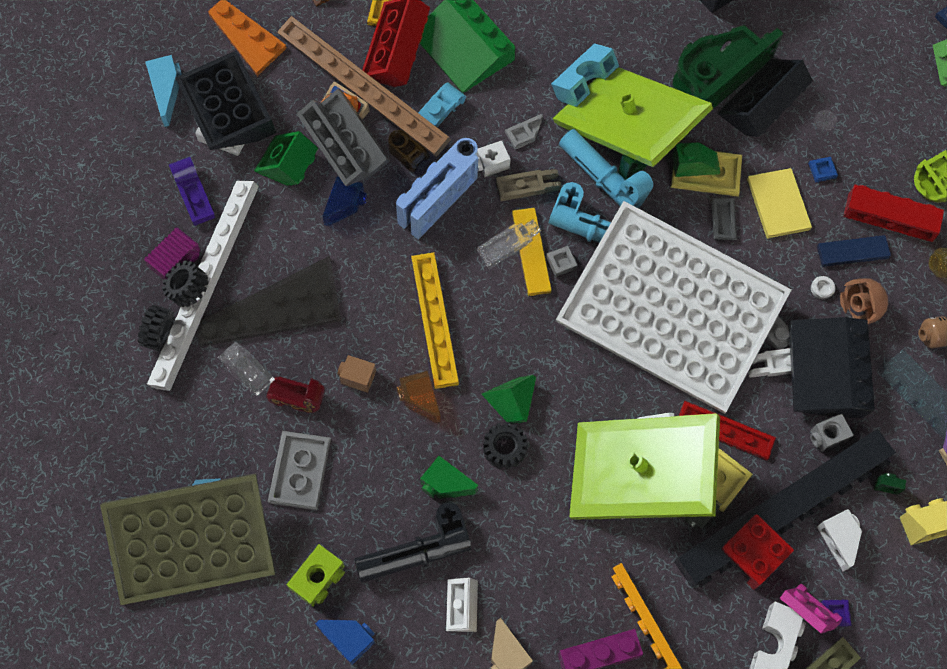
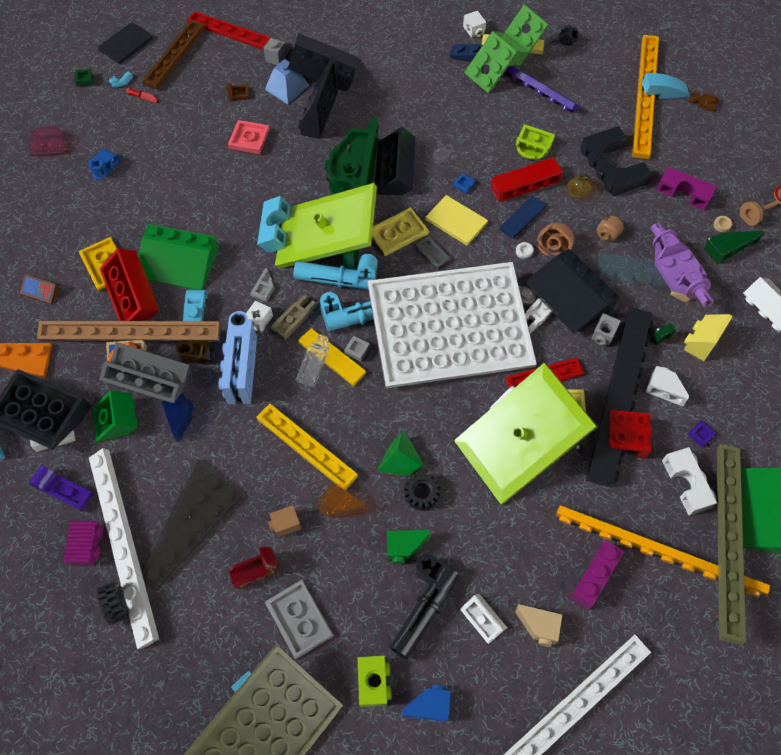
camera: 35 degrees left, 5 degrees down
black tyre [162,261,209,307] -> none
clear slope [218,341,275,396] -> none
green slope [672,142,720,177] -> none
dark pink plate [780,584,843,633] -> none

